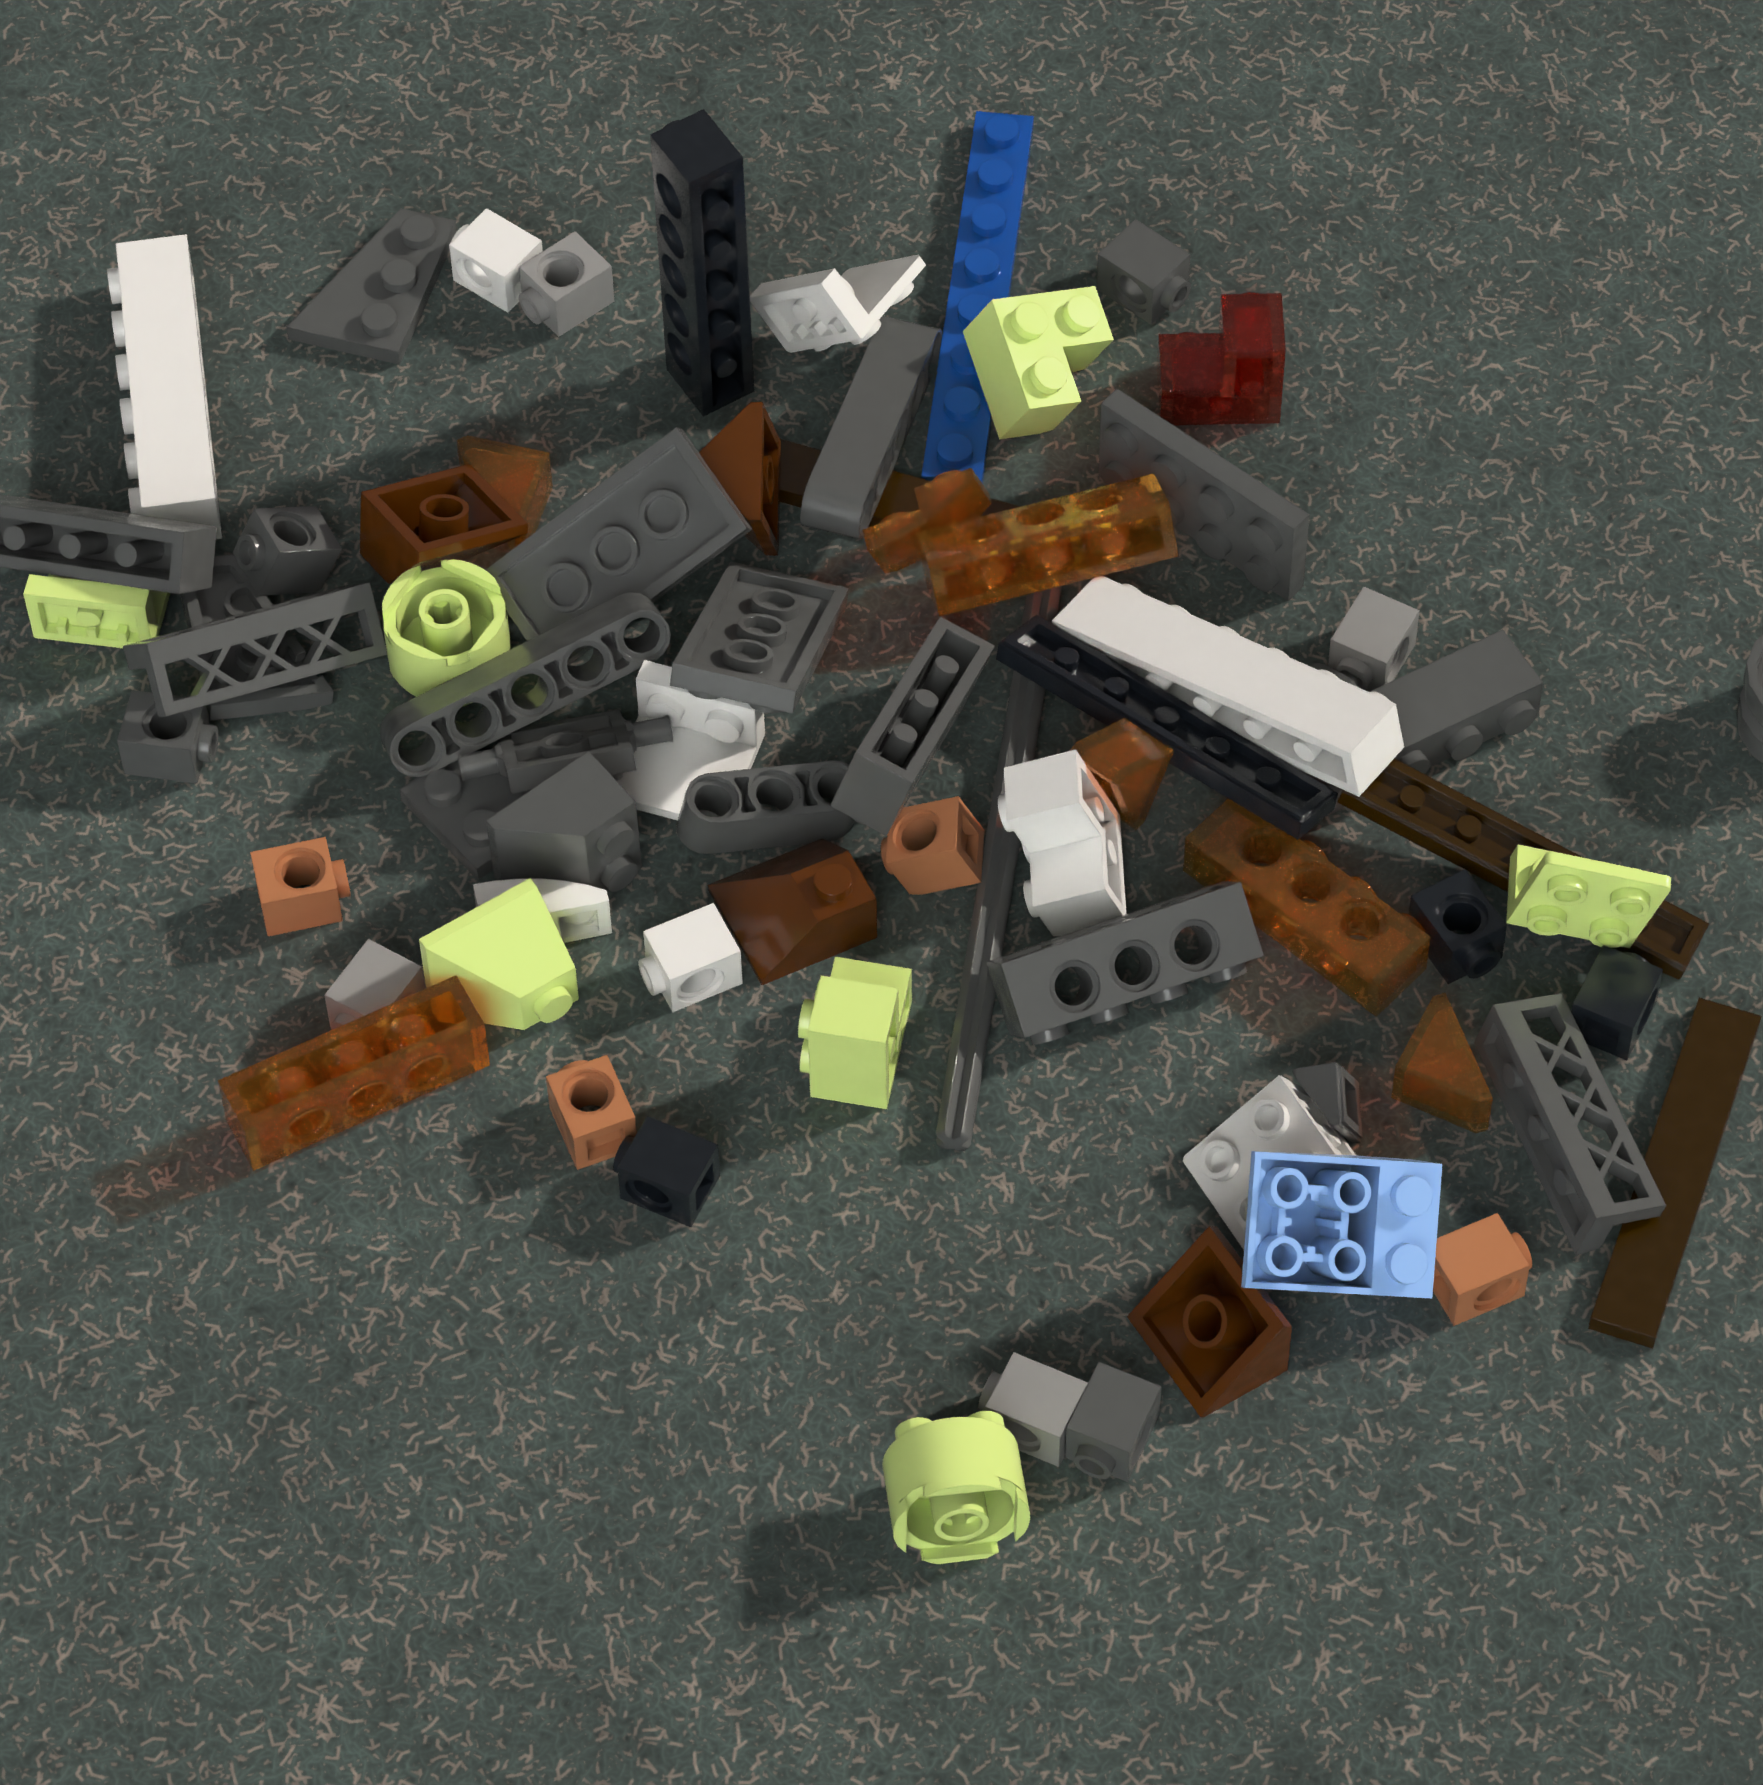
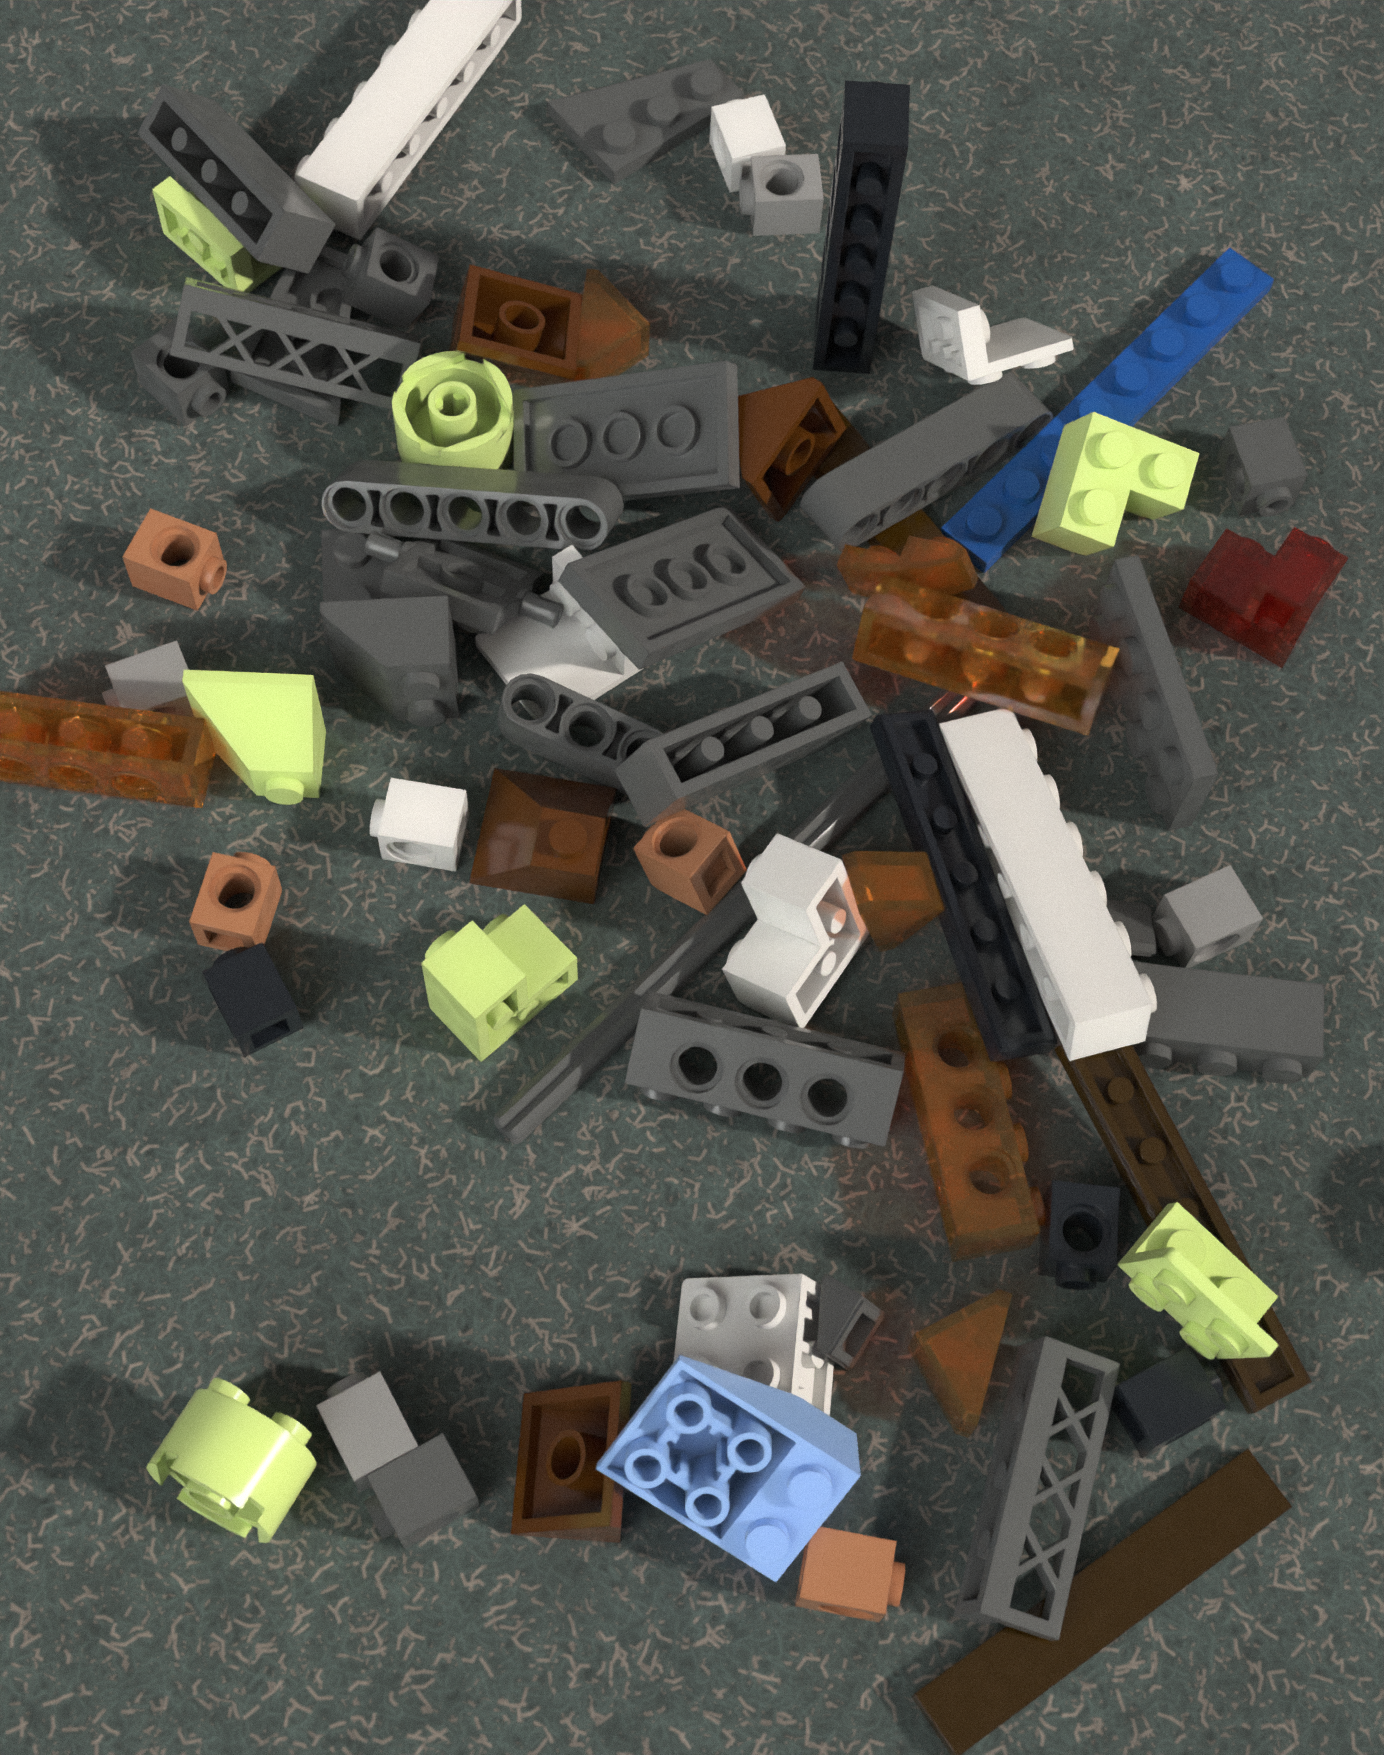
camera: 30 degrees right, 10 degrees up
white slope [473,879,612,943] -> none

